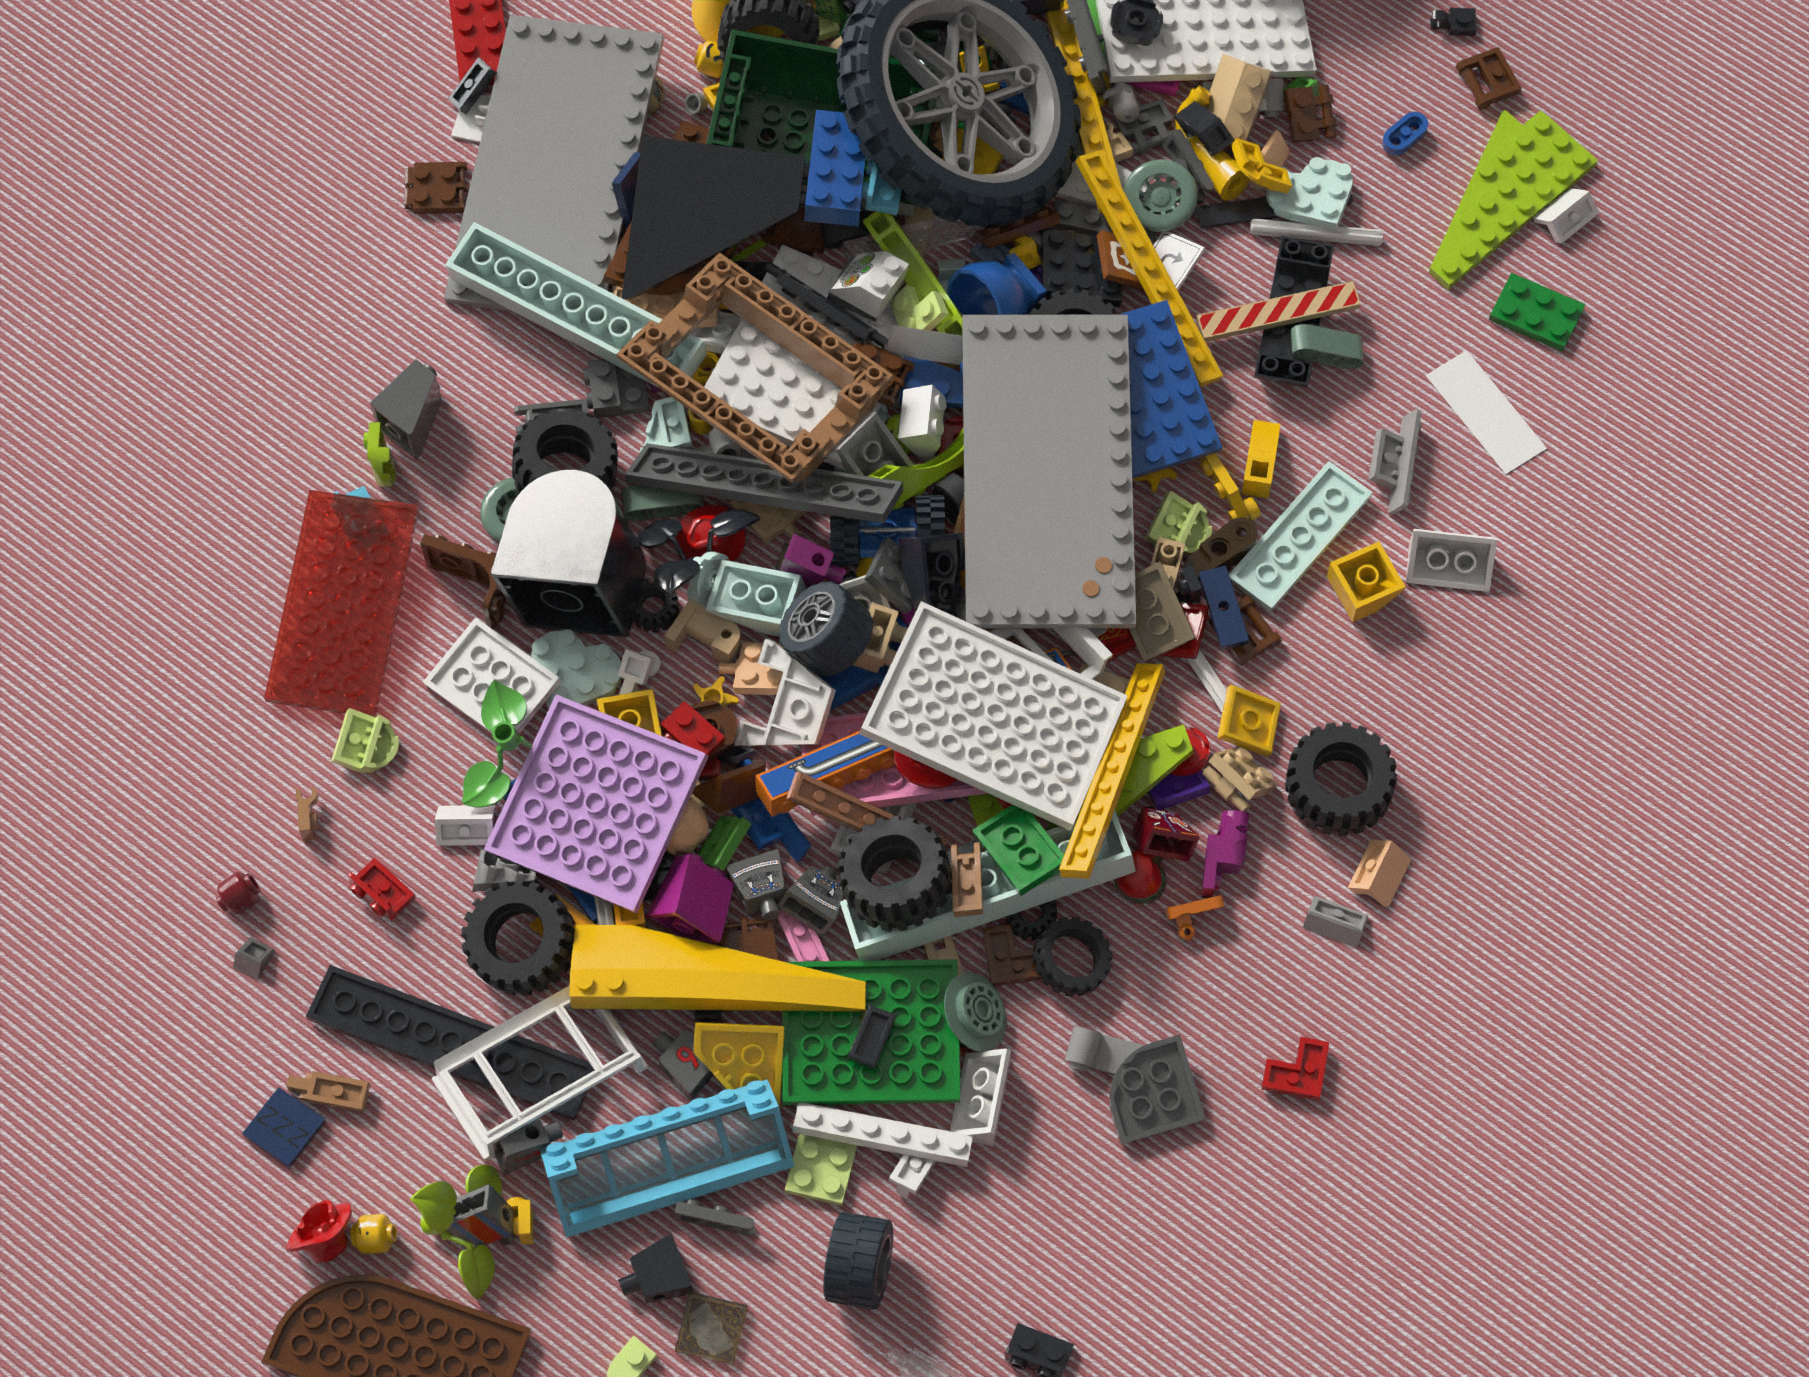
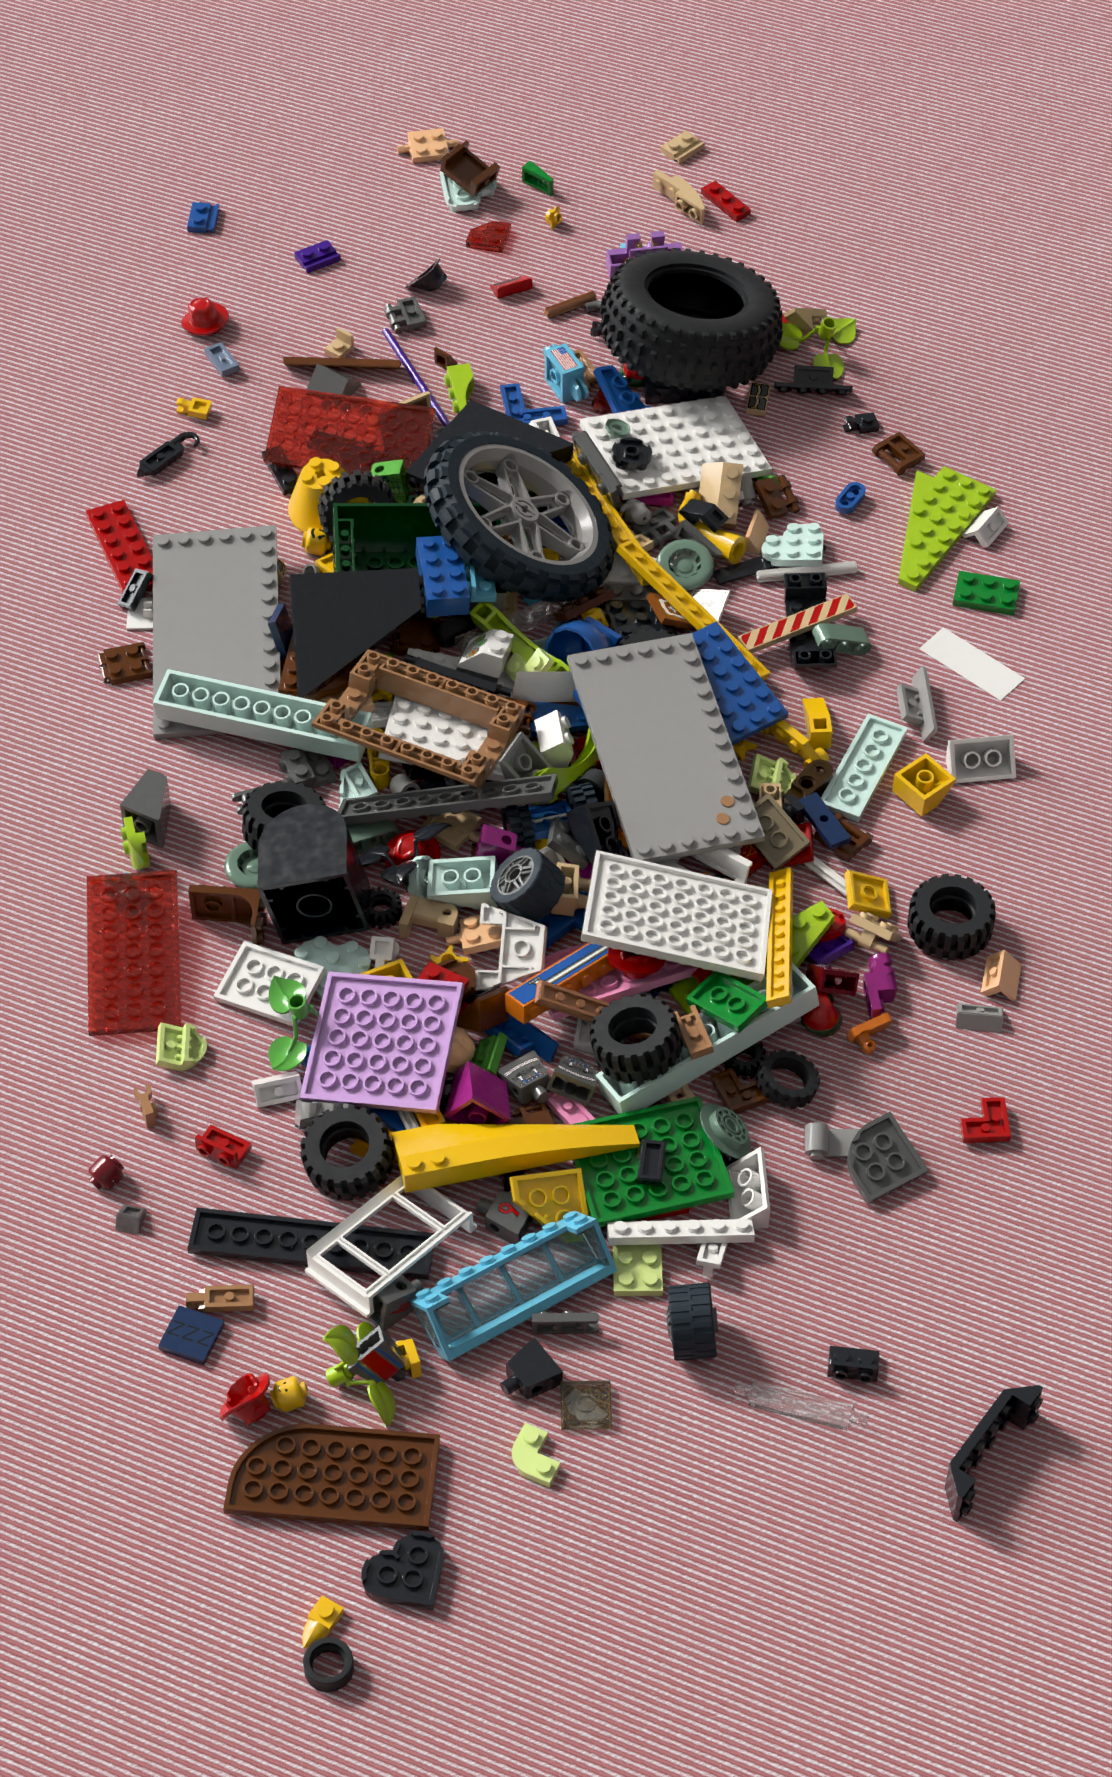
camera: 15 degrees left, 15 degrees down
yellow plate [1231,138,1293,194] -> none

